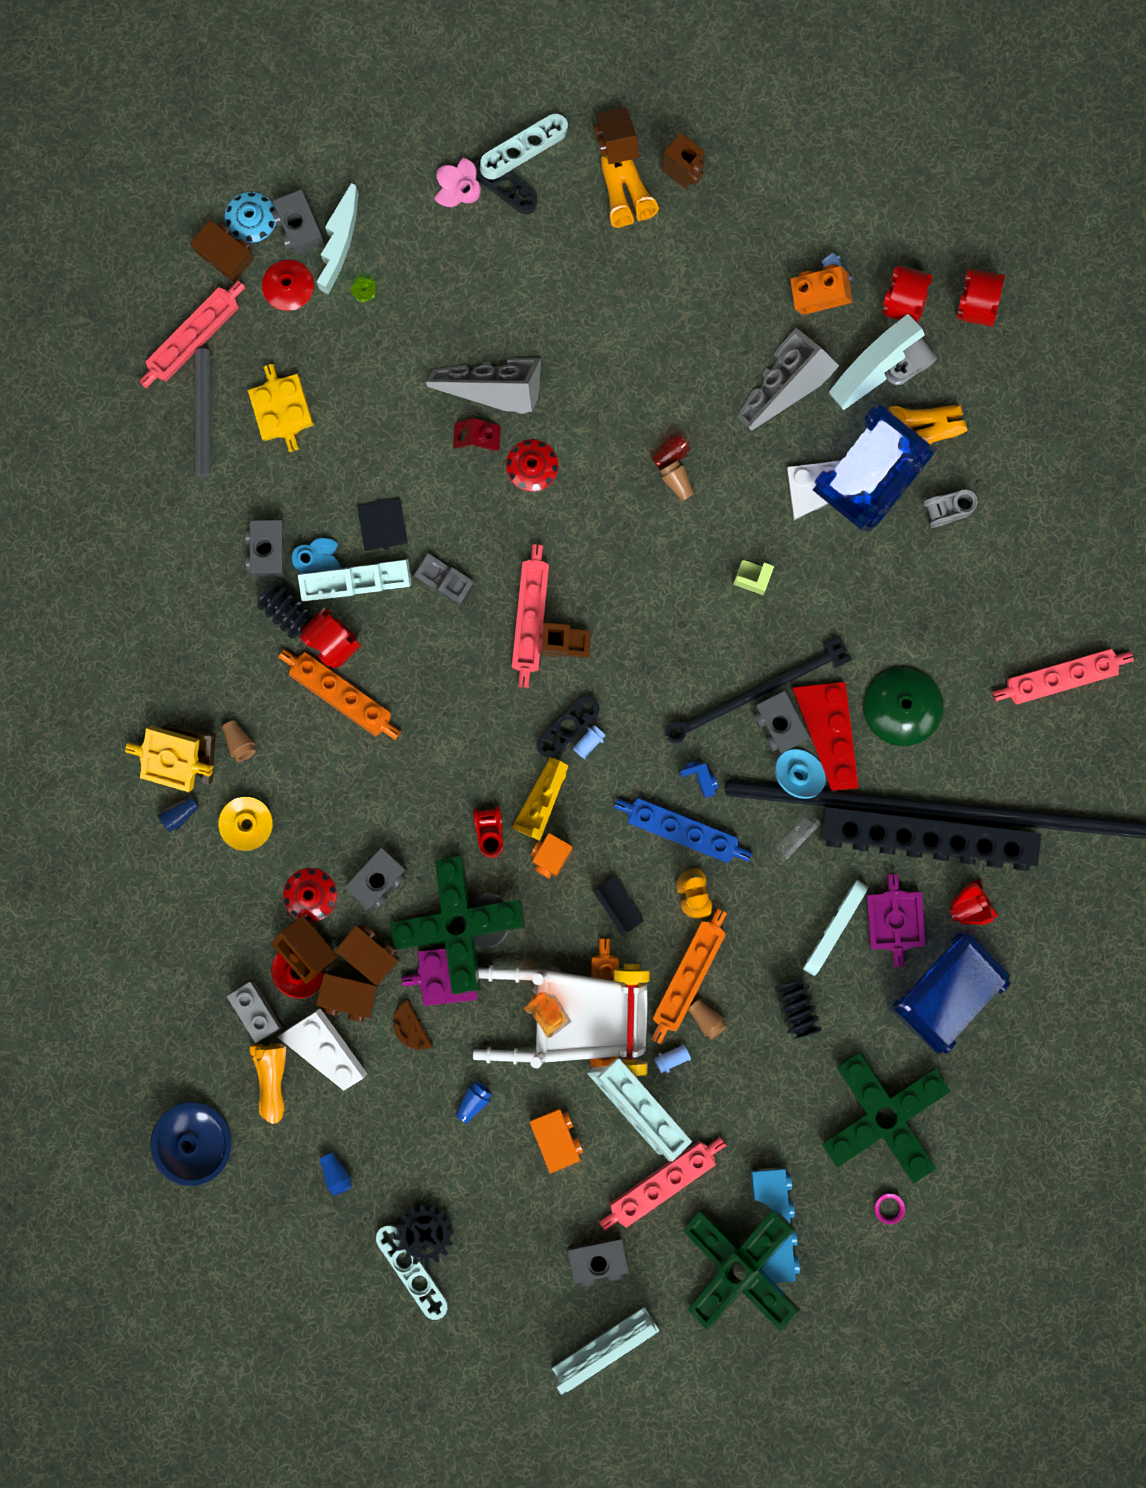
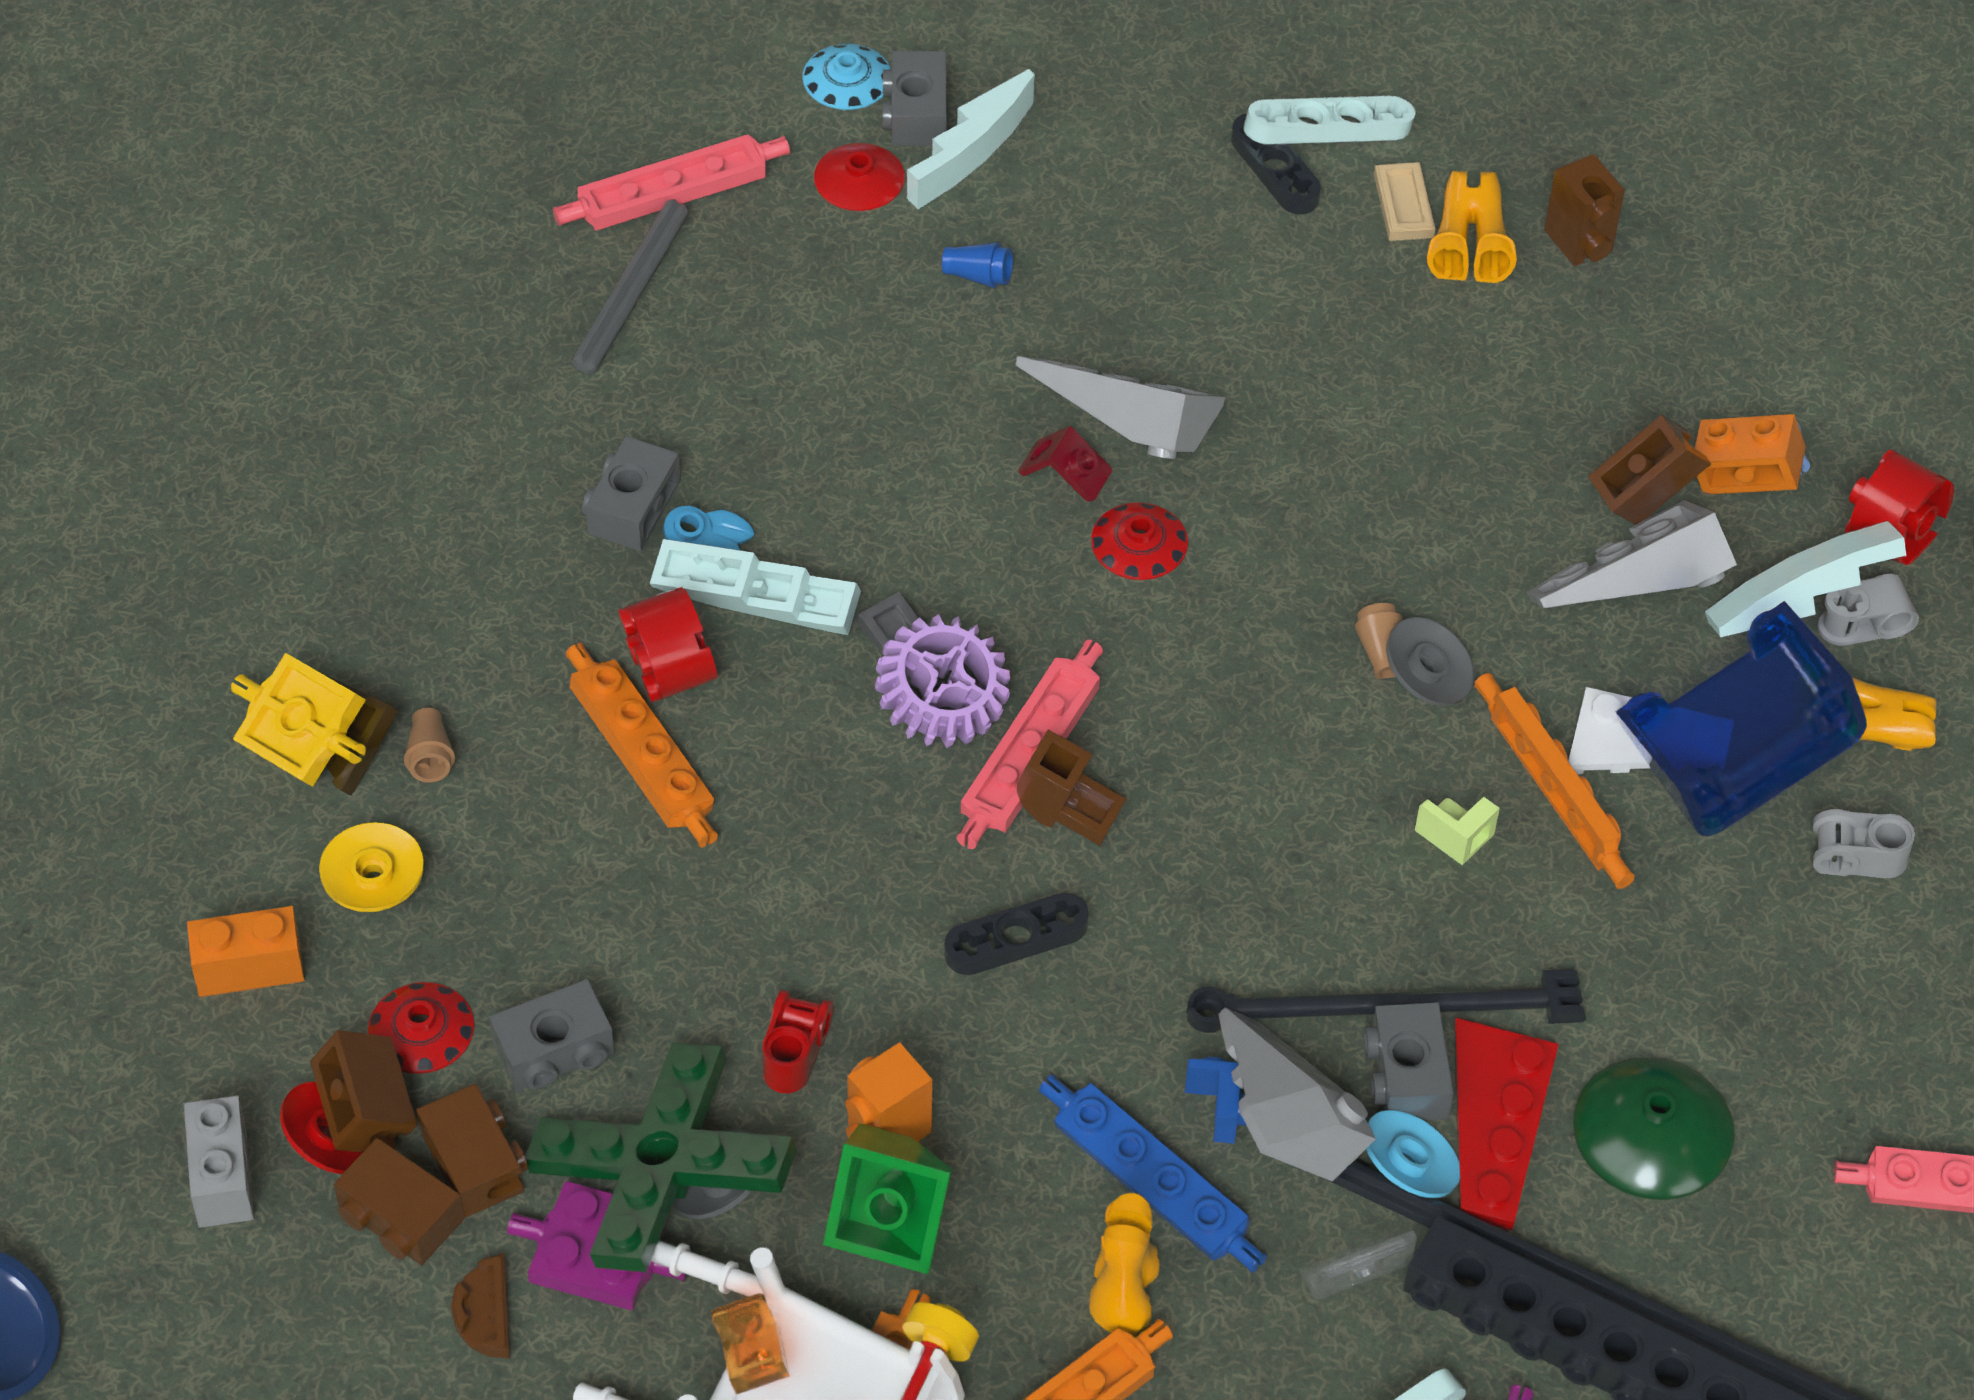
camera: 20 degrees right, 30 degrees down
dark blue cone [157,796,199,833] -> none
reddish brown brick [190,220,254,283] -> none
yellow plate [248,364,314,452] -> none
light orange piece [249,1043,286,1123] -> none
black piece [257,580,315,639] -> none
white wing [277,1008,367,1090] -> none
clear neon green plate [351,277,376,302] -> none
black piece [357,499,408,551] -> none
bright pink plate [434,158,481,207] -> none
yellow wing [511,758,568,841] -> none
light blue pin [572,725,606,760] -> none
black panel [592,876,644,936] -> none
reddish brown brick [593,107,639,164] -> none
clear red cone [651,433,691,470] -> none
none -> orange brick [187,906,304,997]
none -> green slope [823,1123,952,1274]
none -> lavender gear [875,614,1010,749]
none -> blue cone [942,242,1013,288]
none -> light grey wedge [1218,1007,1376,1181]
none -> tan tile [1374,162,1435,241]
none -> dark grey dish [1386,617,1474,706]
none -> orange plate [1474,673,1635,889]
none -> reddish brown brick [1588,414,1711,525]

